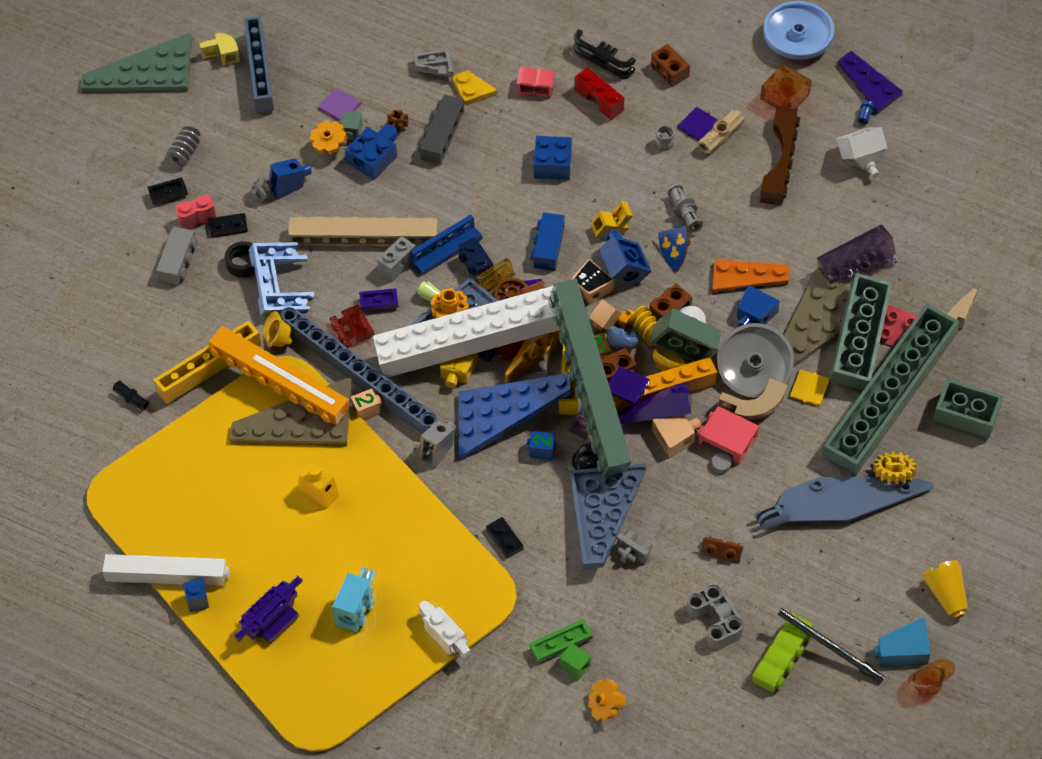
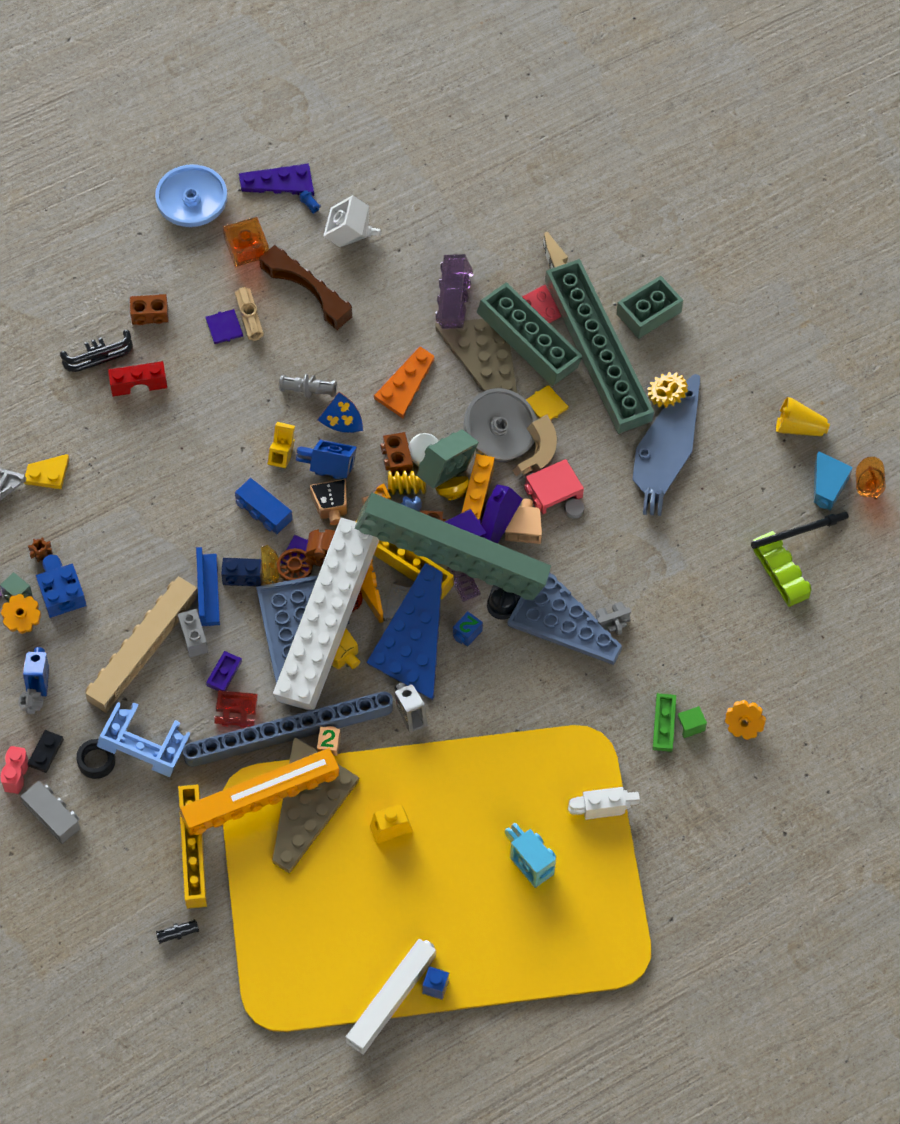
camera: 60 degrees left, 5 degrees up
dark purple piece [234,575,303,644] -> none
yellow piece [263,311,292,348] -> none
yellowish green cone [417,281,441,301] -> none
dark grey brick [418,94,465,165] -> none
light orange plant [431,288,469,318] -> none
black plate [486,517,524,559] -> none
coral brick [517,67,555,97] -> none
blue brick [534,136,572,180] -> none
light grey wheel [656,125,674,151] -> none
light grey beam [686,584,744,650] -> none
dark orange hinge [701,536,744,564] -> none
blue torso [737,285,780,327] -> none

